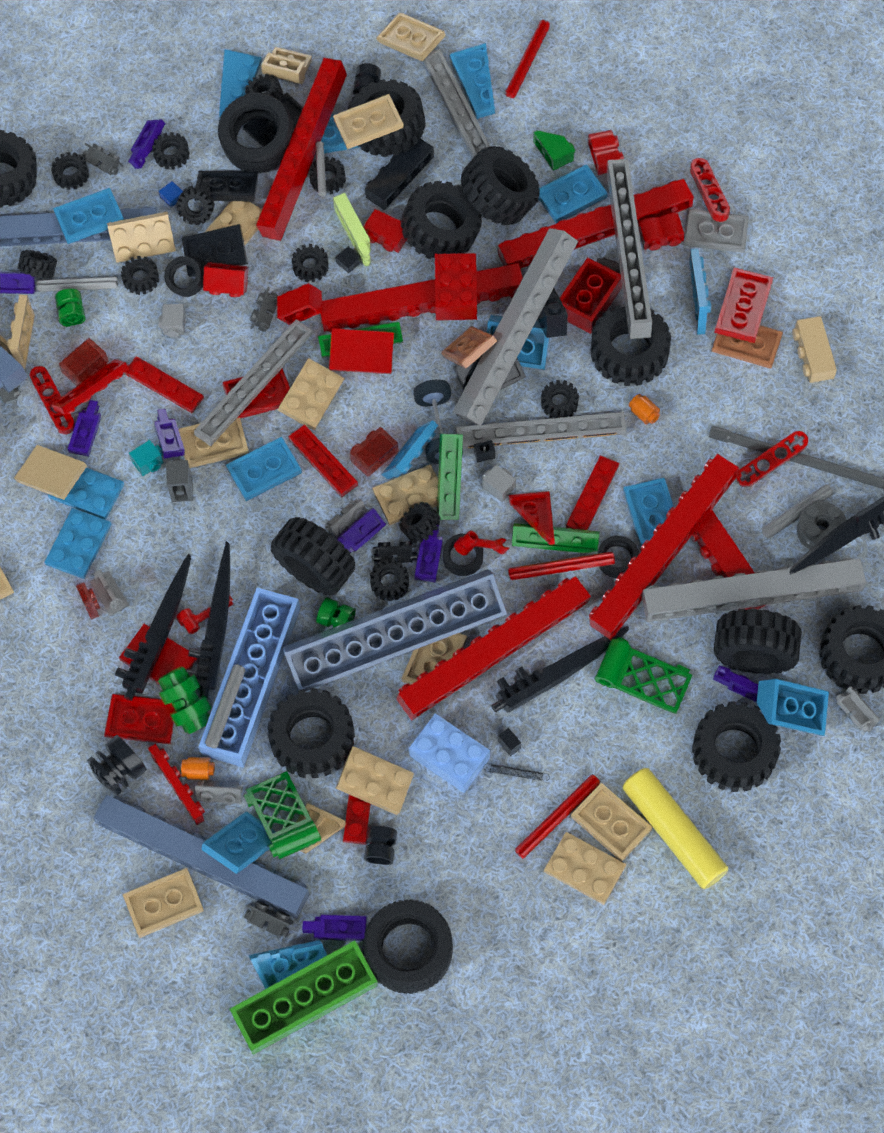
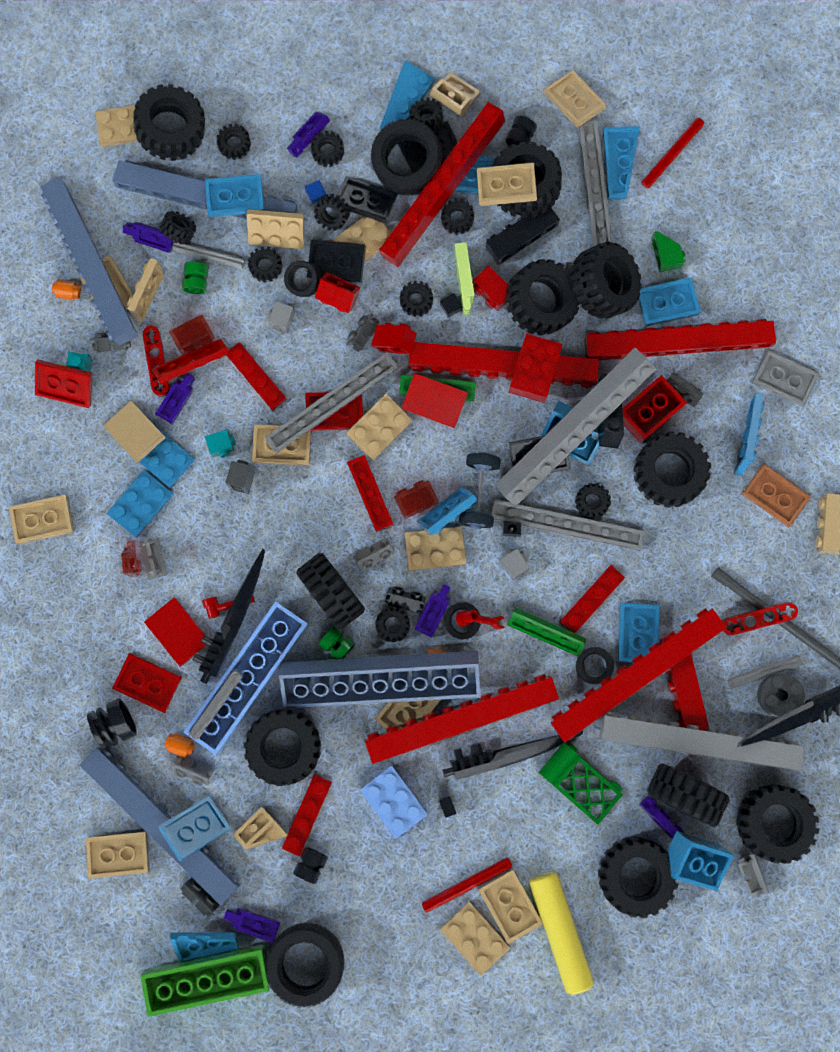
camera: 15 degrees right, 15 degrees up
dark grey hinge [82,143,124,175] -> none
black piece [115,554,191,701] -> none
red plate [148,744,205,825] -> none
hinge [154,409,185,459] -> none
green piece [158,667,212,734] -> none
dark azure plate [226,437,302,501] -> none
green piece [243,771,322,860] -> none
light grey bar [316,142,326,196] -> none
tan plate [335,746,414,815] -> none
dark purple hinge [337,508,386,553] -> none
black tyre [399,502,441,543] -> none
green plate [437,433,463,520] -> none
nougat tile [442,326,497,369] -> none
black piece [484,763,550,781] -> none
red axle [508,552,615,580] -> none
red wing [509,491,555,545] -> none
red brick [588,130,624,175] -> none
light grey brick [607,159,652,339] -> none
orange brick [629,394,660,424] -> none
red brick [638,213,684,251] -> none
red beam [690,158,730,222] -> none
plate [714,267,774,343] -> none

